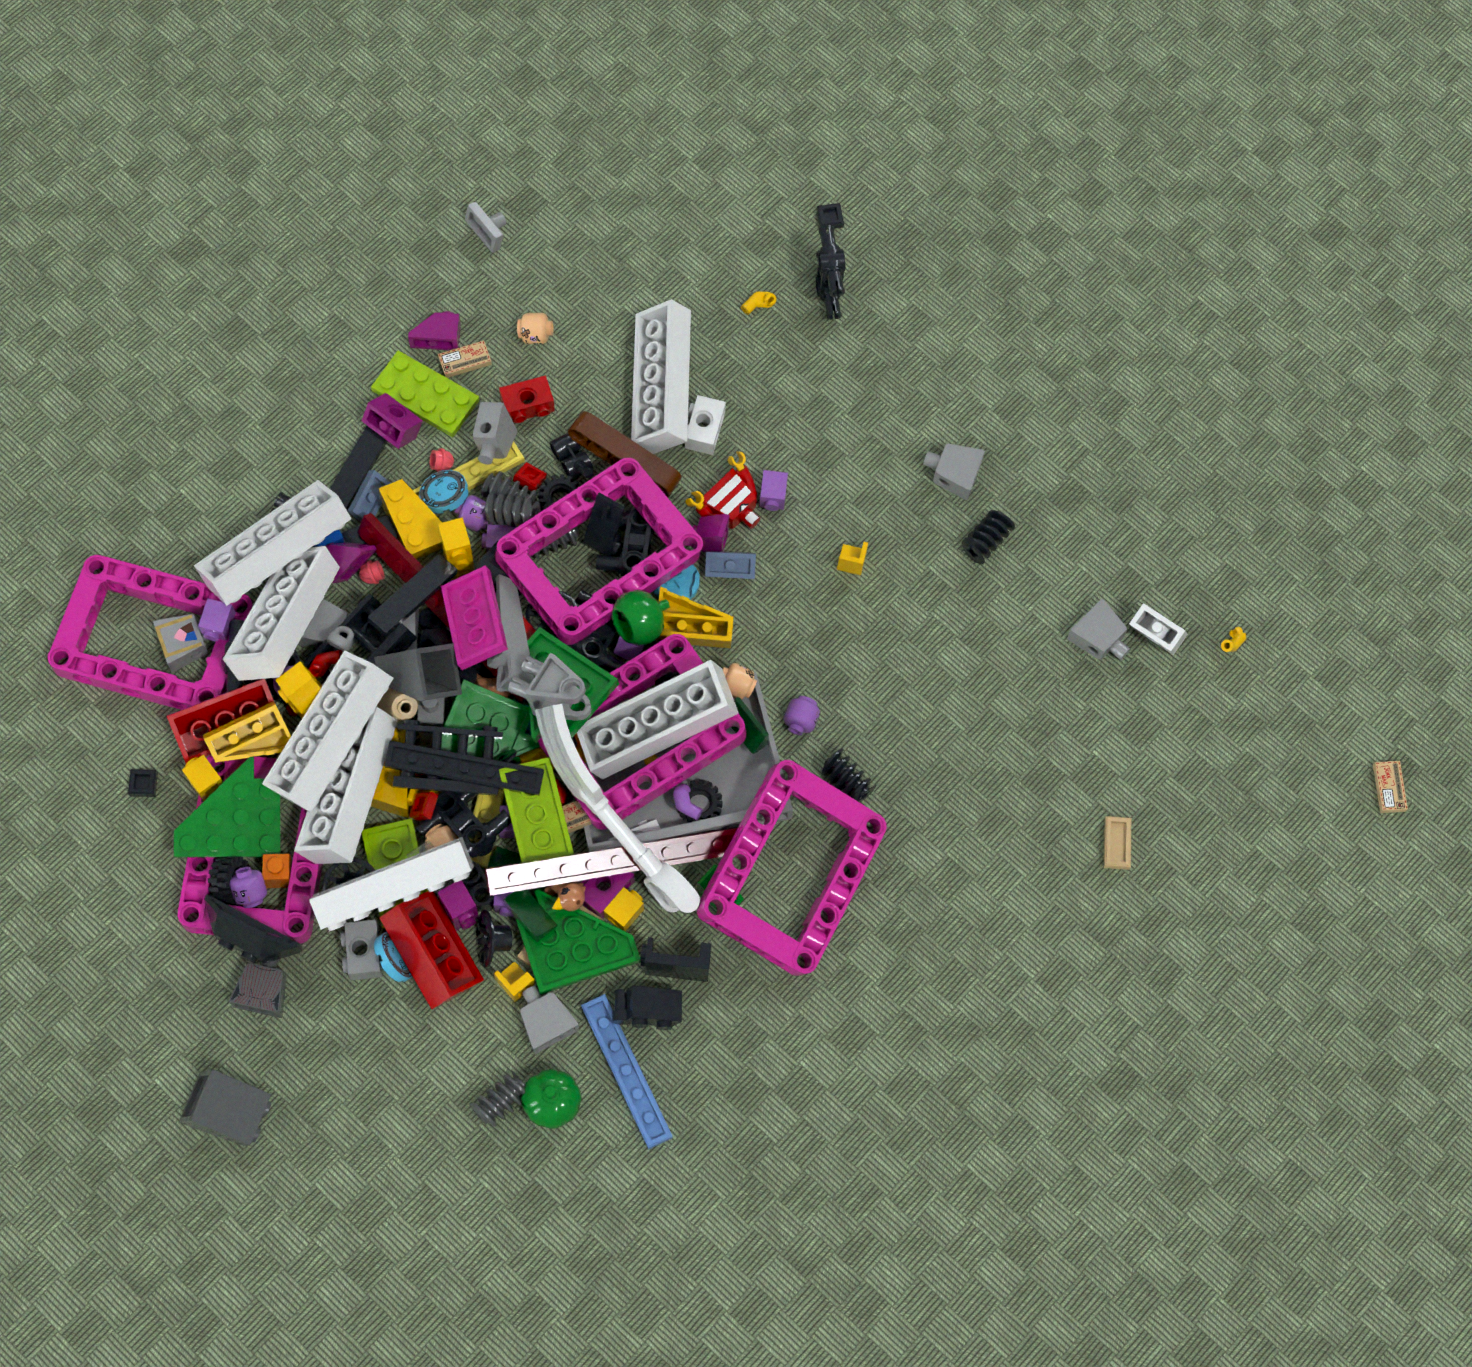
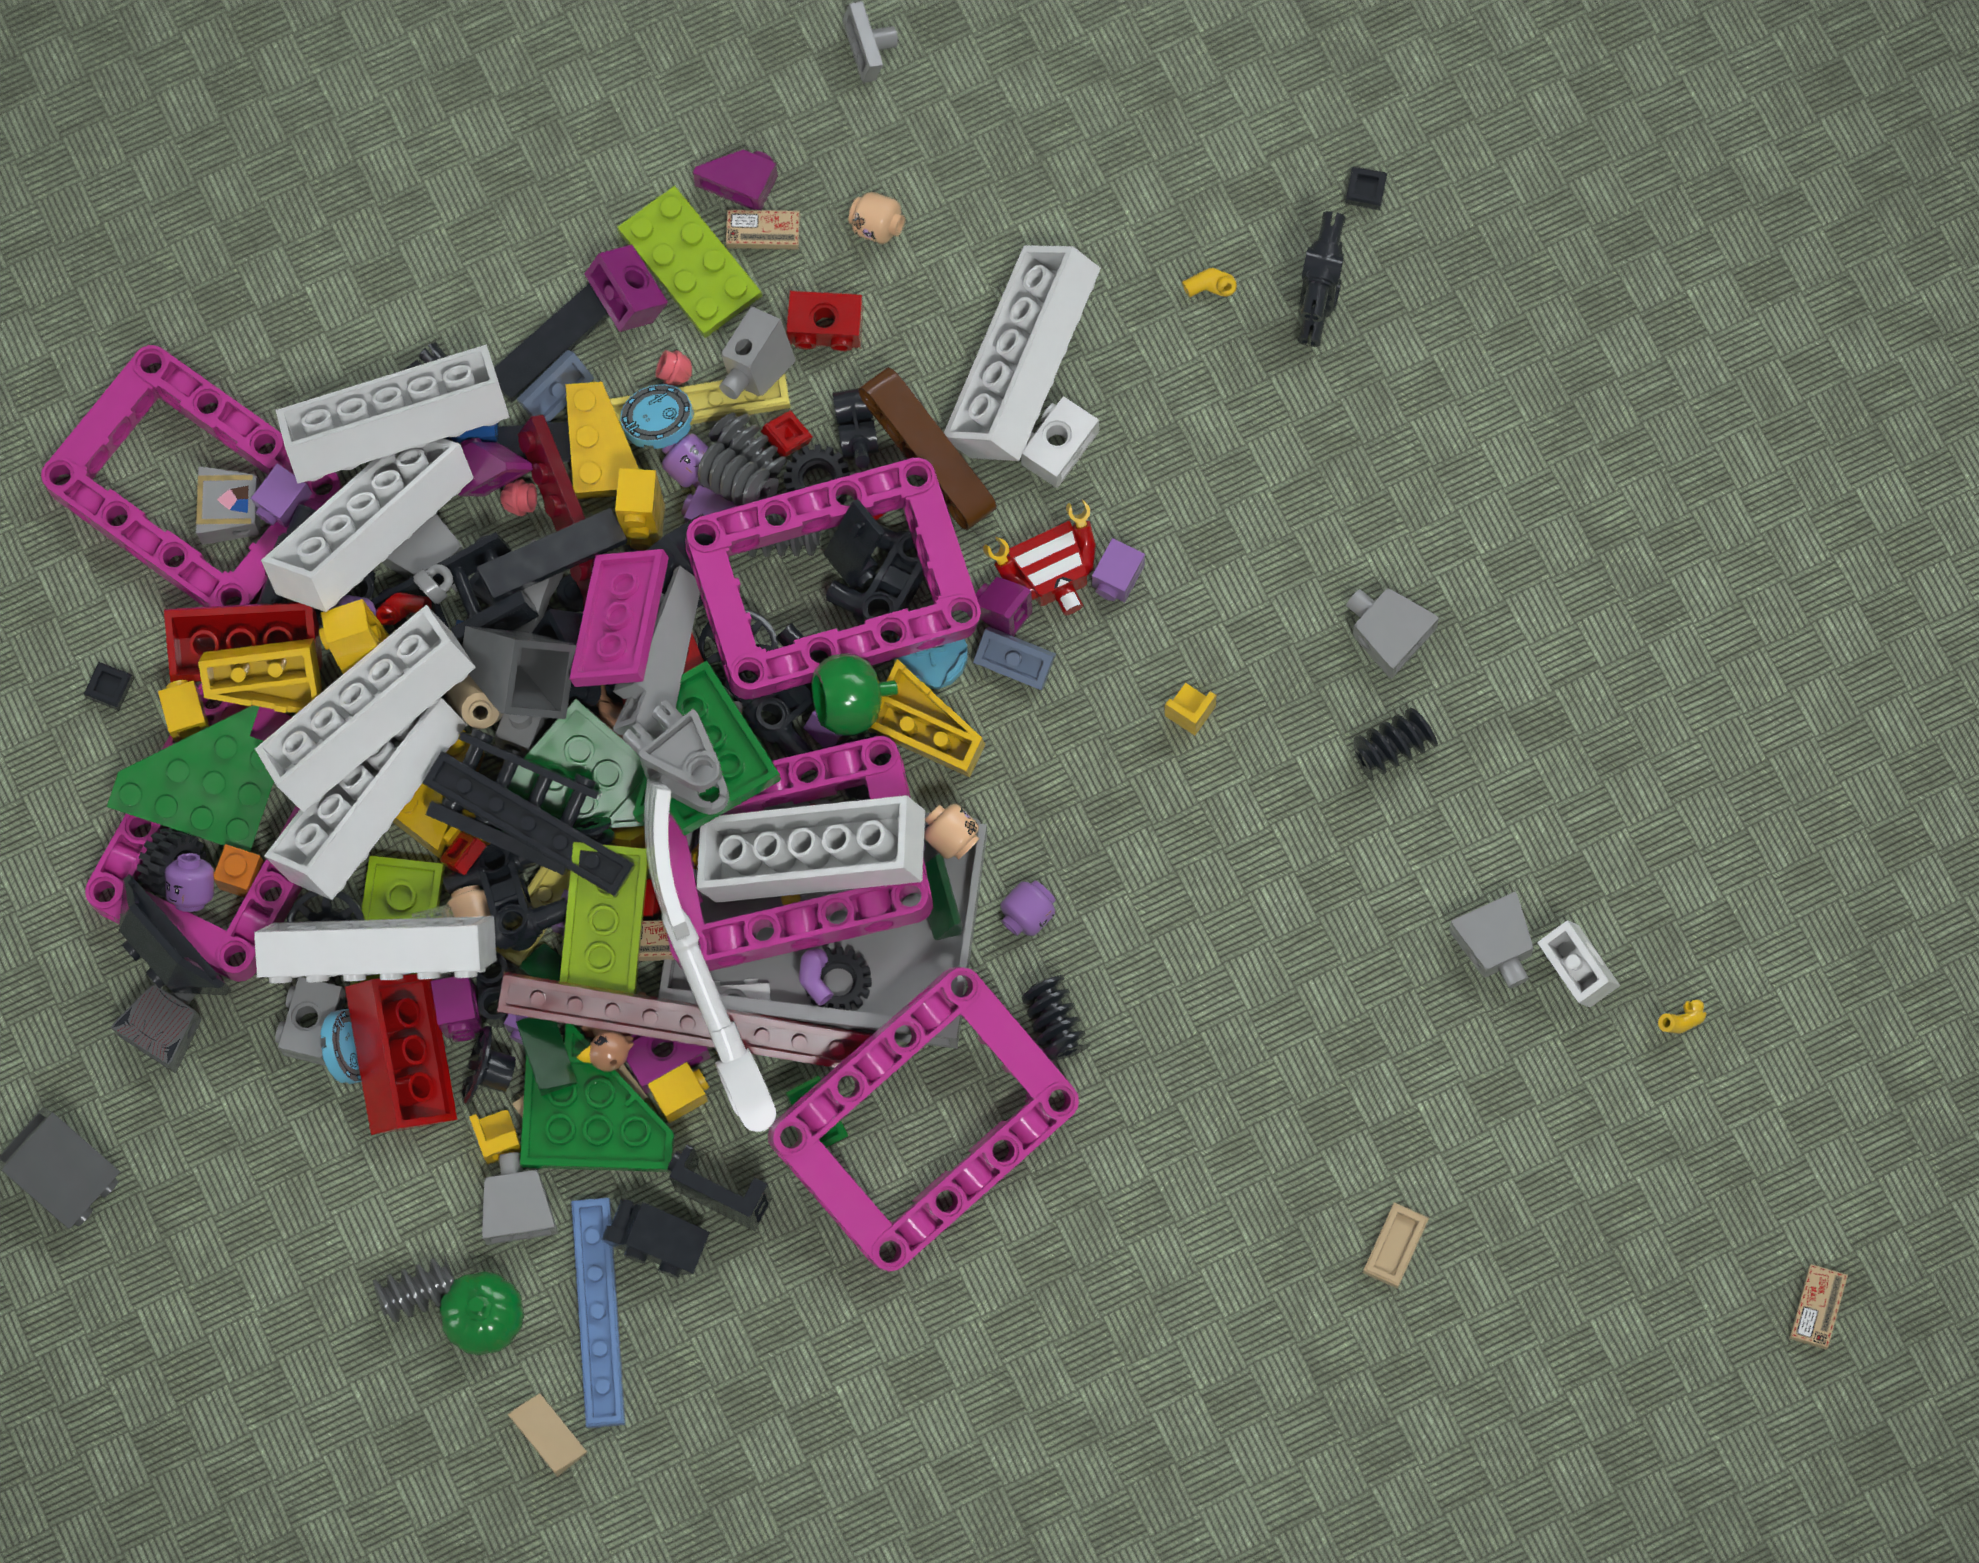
camera: 30 degrees right, 5 degrees up
none -> tan slope [508,1393,587,1477]

